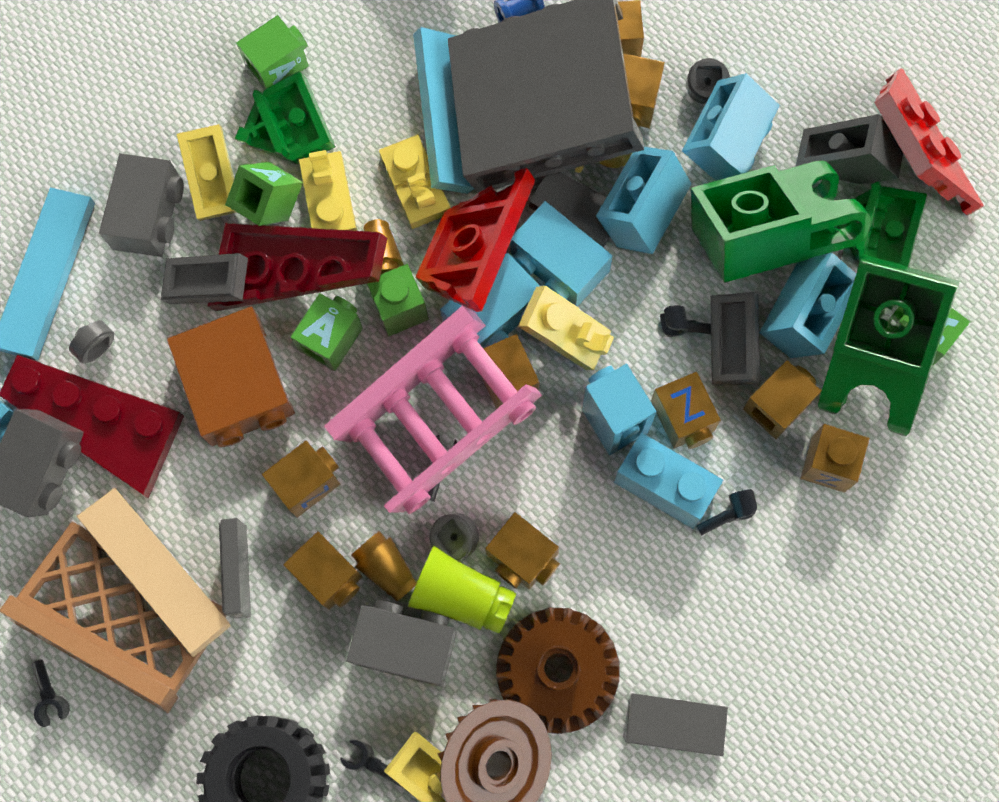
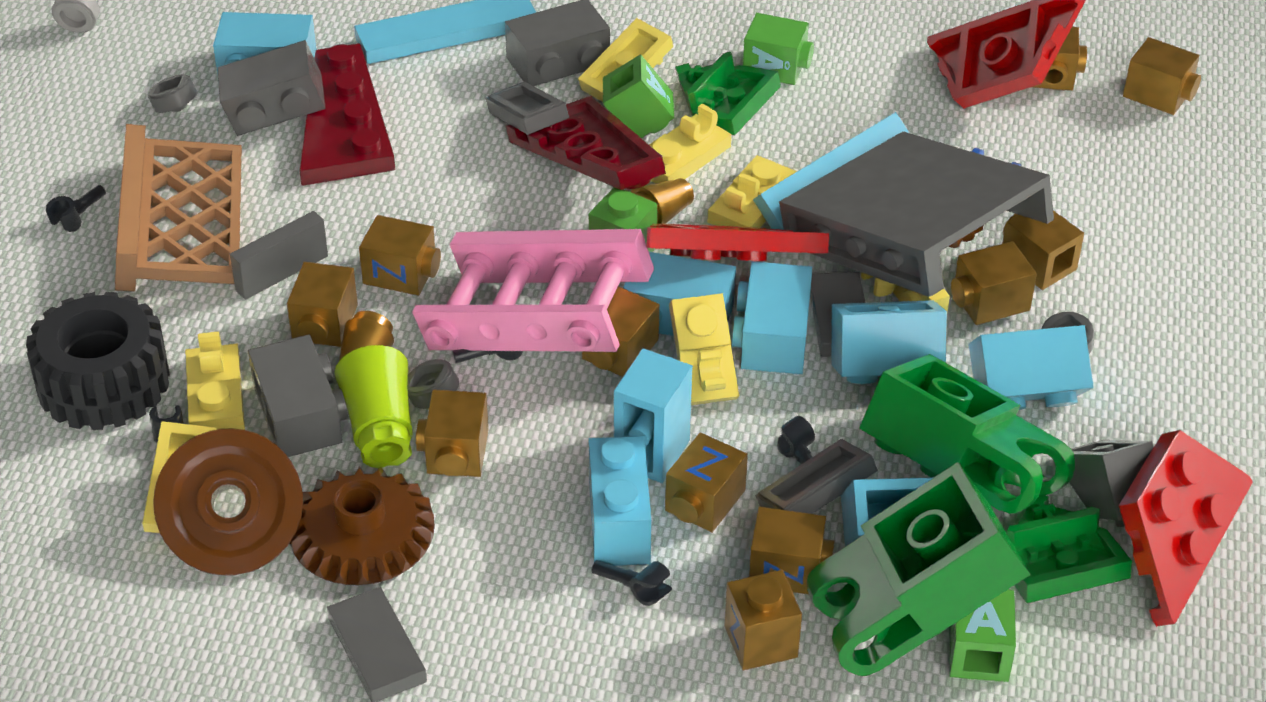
camera: 50 degrees right, 30 degrees down
dark grey tile [69,320,115,363] -> none
tan tile [77,488,231,657] -> none
dark orange panel [167,306,295,447] -> none
bright green brick [290,293,363,372] -> none
none -> light yellow plate [185,331,245,430]

